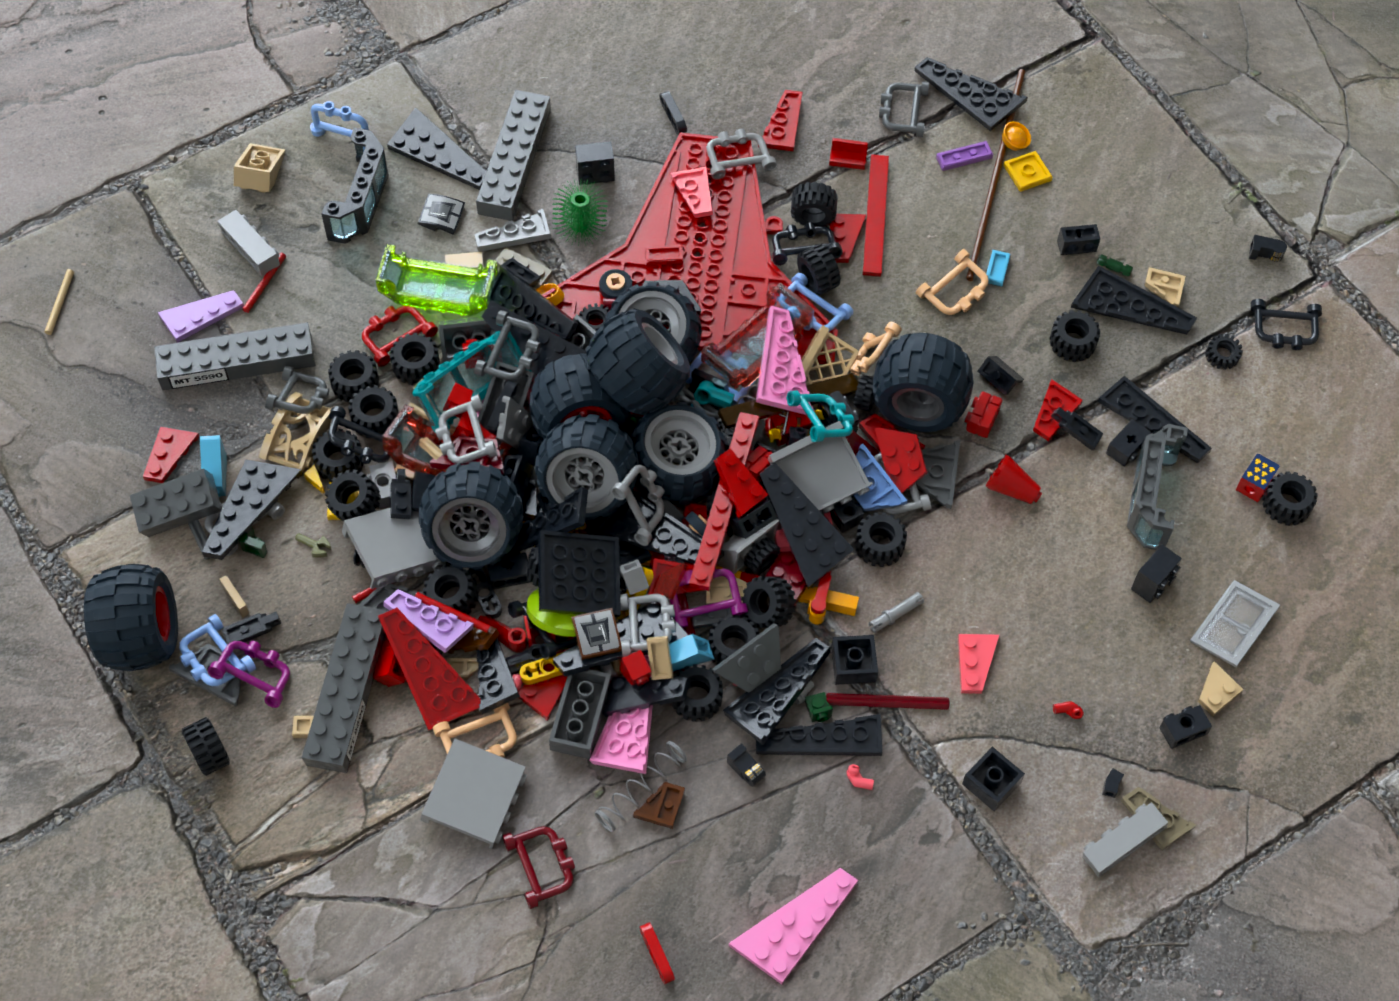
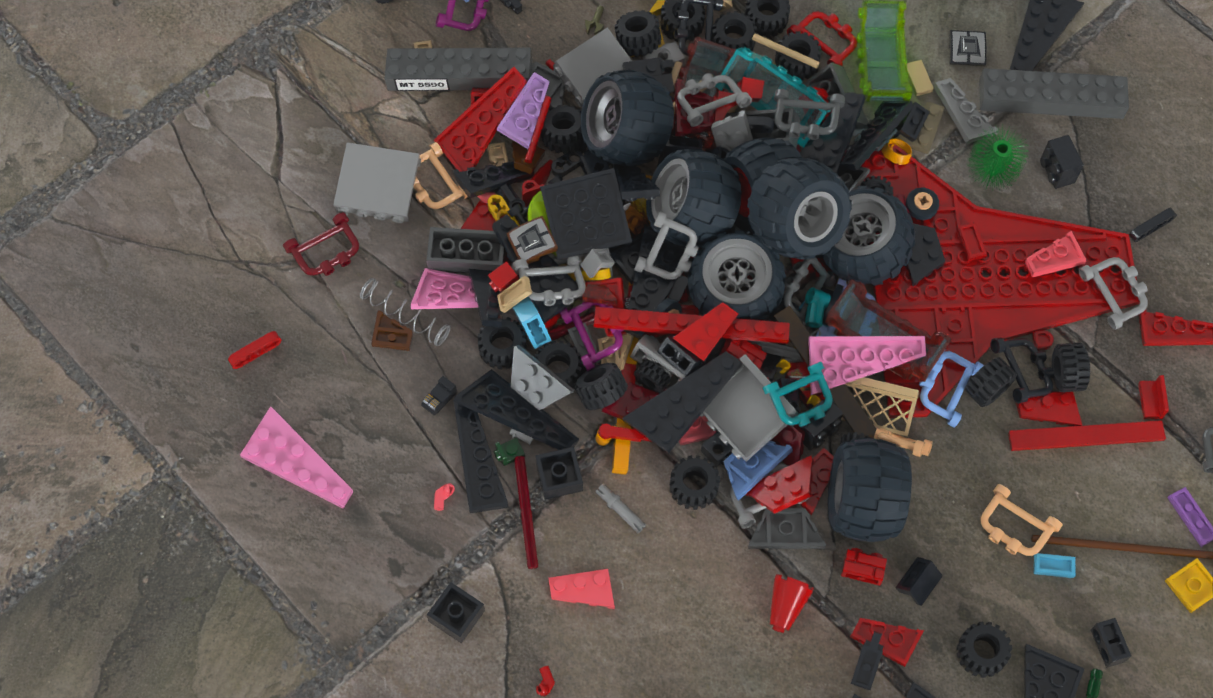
camera: 80 degrees right, 5 degrees up
none -> tan bar [752,33,820,69]

